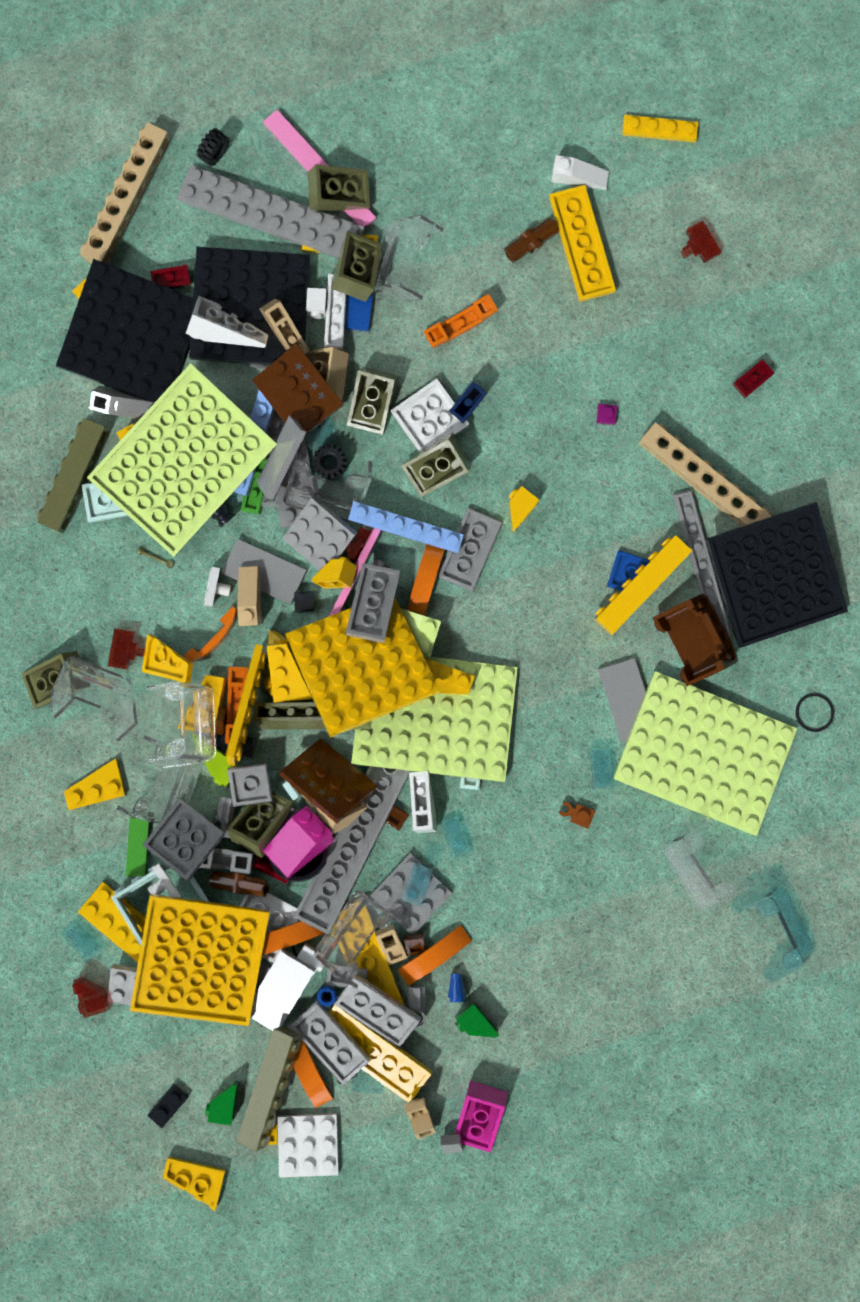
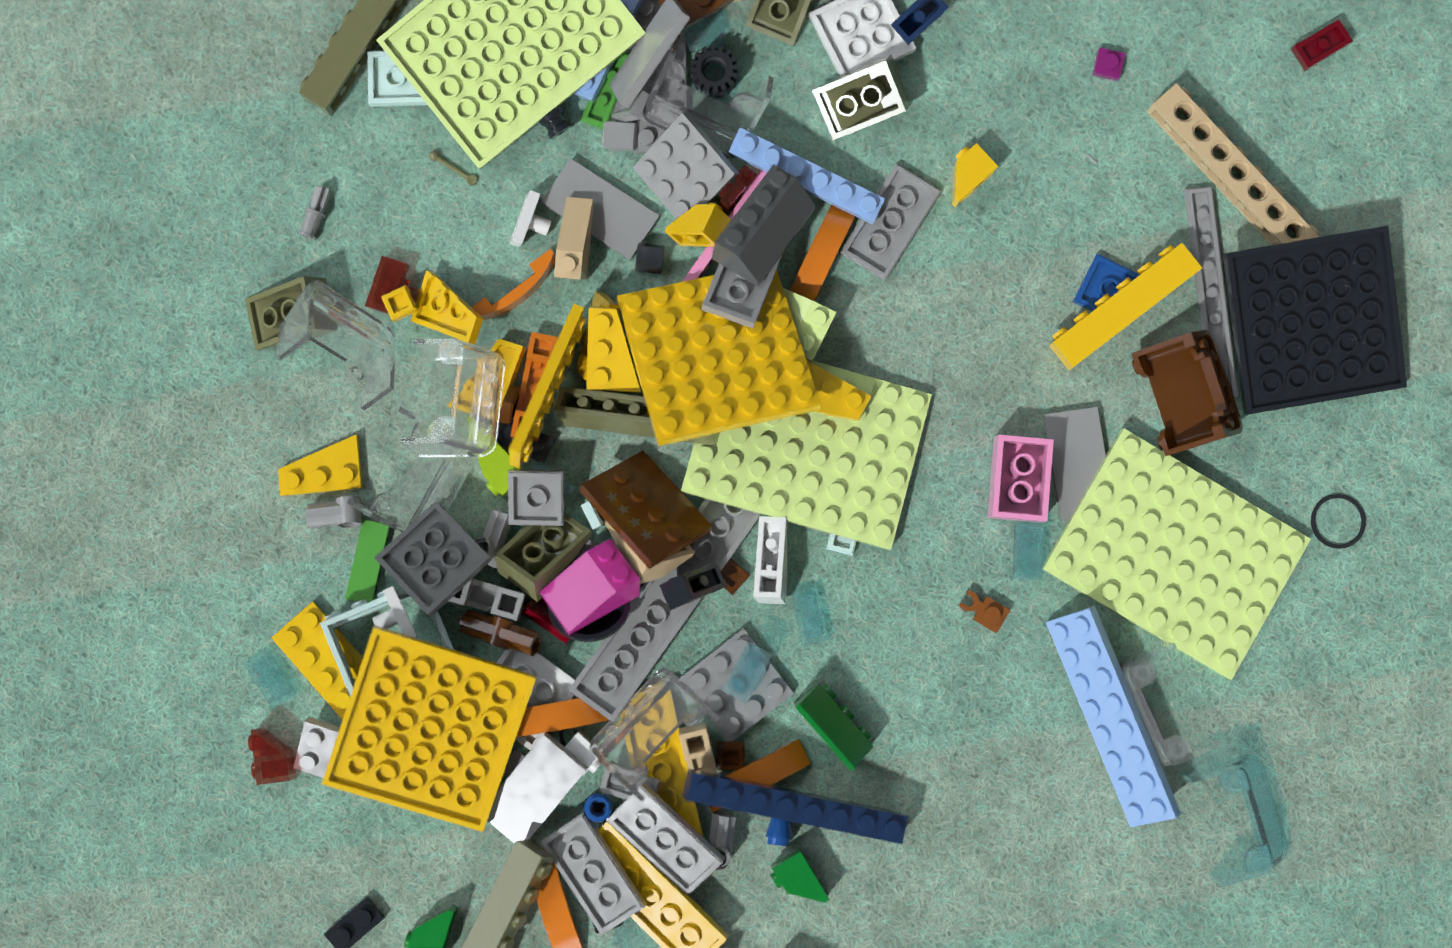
camera: 15 degrees right, 0 degrees up
none -> light grey axle [298,186,331,240]
none -> light grey piece [305,496,362,529]
none -> yellow tile [381,285,418,322]
none -> light grey slope [602,121,637,152]
none -> black slope [659,562,727,611]
none -> dark blue brick [682,768,908,844]
none -> dark grey slope [712,164,816,287]
none -> green slope [793,683,874,771]
none -> bright pink brick [987,435,1054,523]
none -> light blue plate [1046,606,1181,827]

